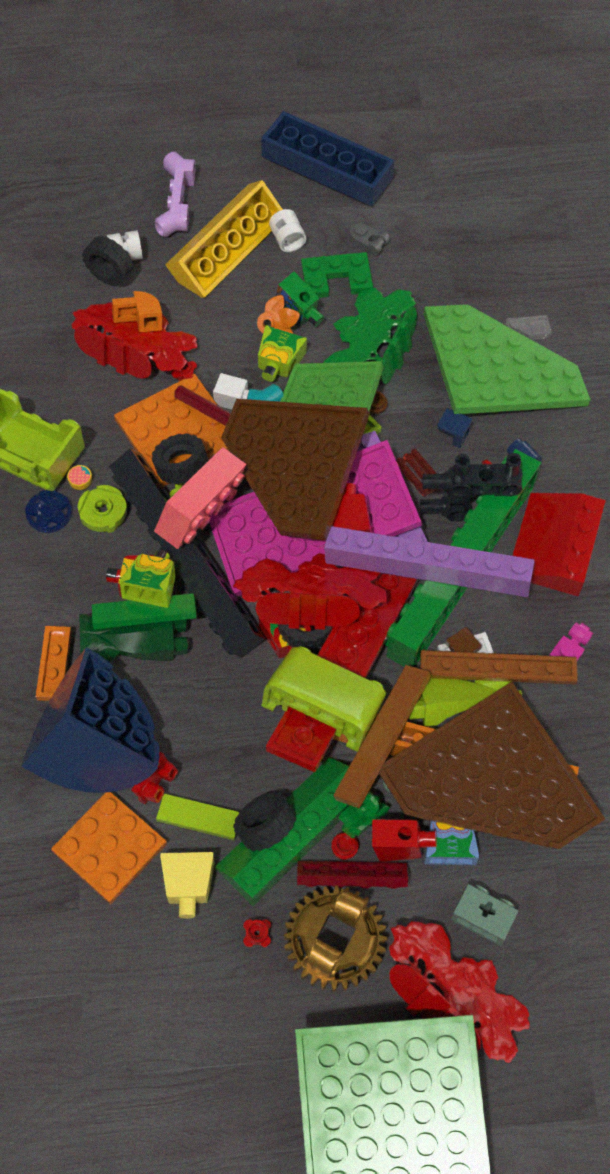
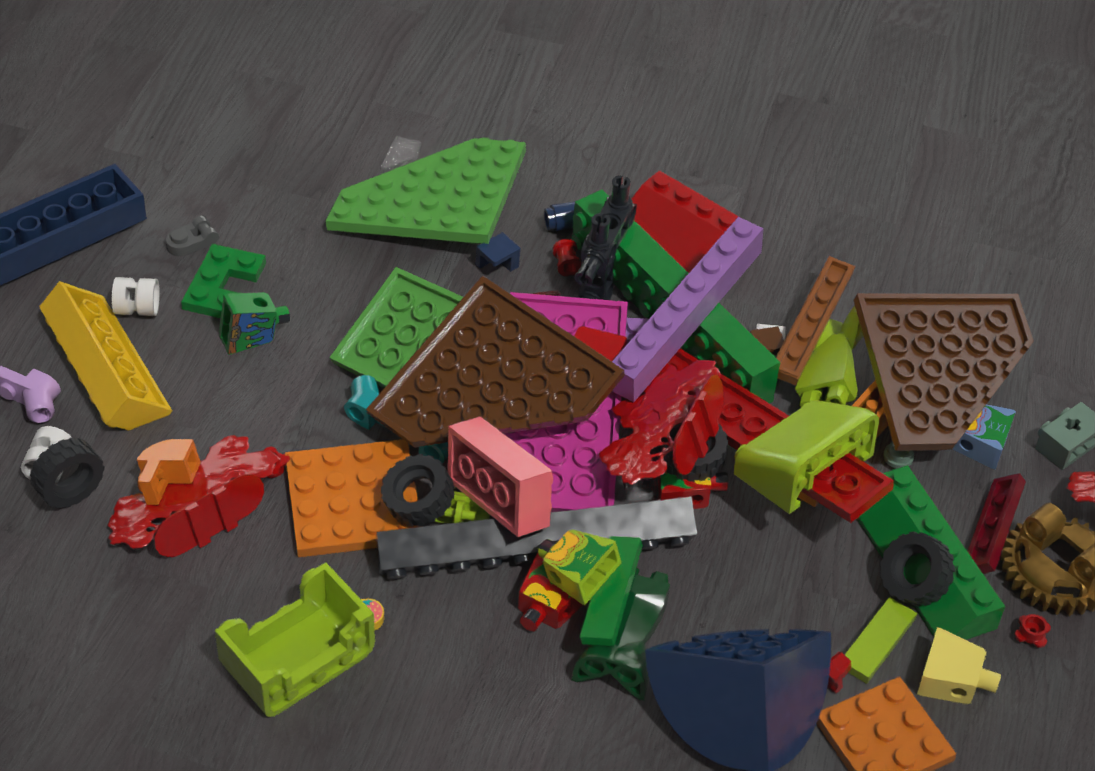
camera: 70 degrees left, 15 degrees down
clear blue wheel [25,490,72,533] -> none
orange plate [36,626,72,701] -> none
lime plate [78,485,127,533] -> none
dark red axle [174,385,231,426] -> none
white brick [213,373,249,409] -> none
orange plate [257,295,300,334] -> none
torso [258,325,307,382] -> none
green plant [323,288,417,384] -> none
red plate [331,832,358,860] -> none
dark orange tile [333,665,431,808] -> none
green hips [338,791,390,839] -> none
red torso [372,820,437,862] -> none
dark pink plate [549,622,593,661] -> none

